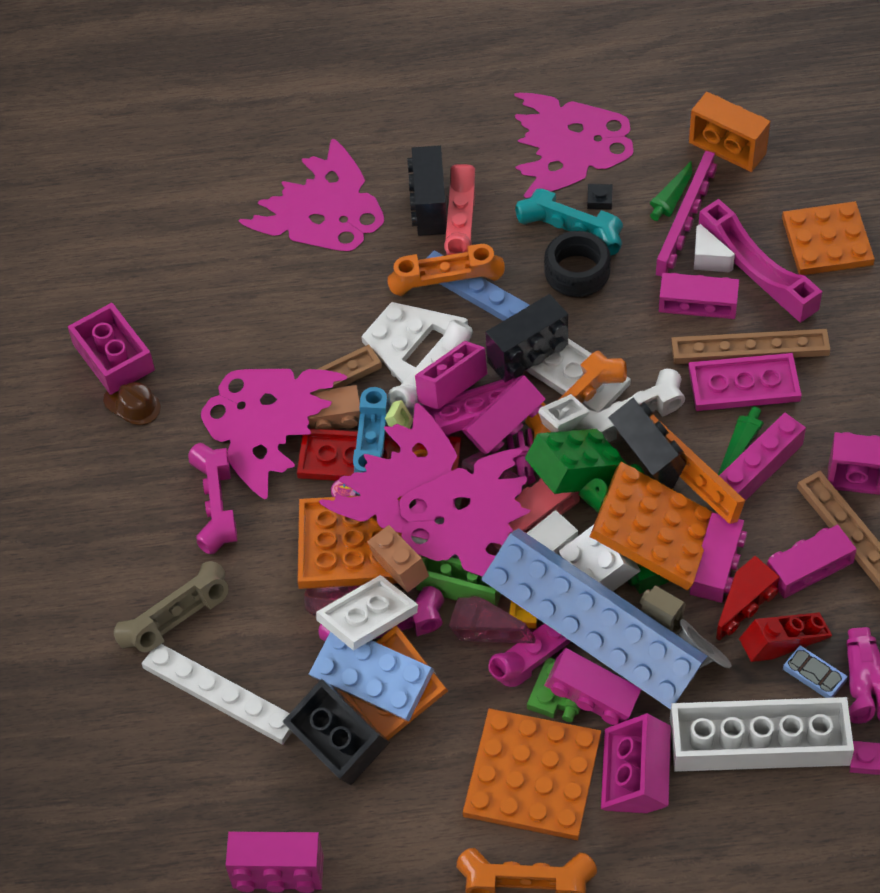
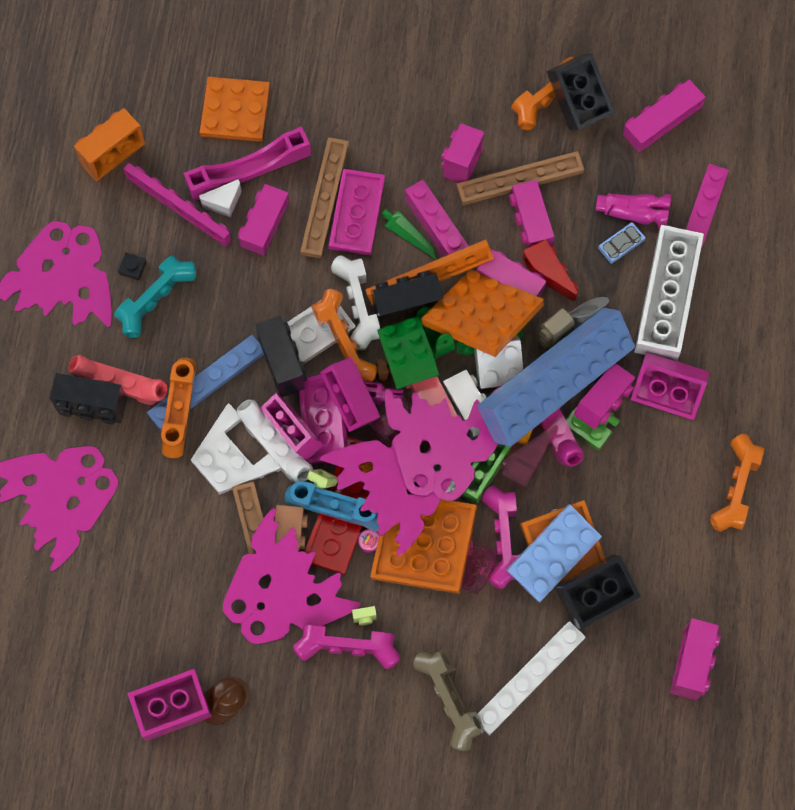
camera: 80 degrees left, 15 degrees up
white plate [316,575,418,651] -> none
nougat brick [367,525,429,593] -> none
orange plate [463,708,601,841] -> none
white slope [538,394,590,432] -> none
black tyre [544,231,611,297] -> none
green bar [650,161,693,221] -> none
red slope [739,612,832,662] -> none
none -> yellowish green plate [352,606,377,626]

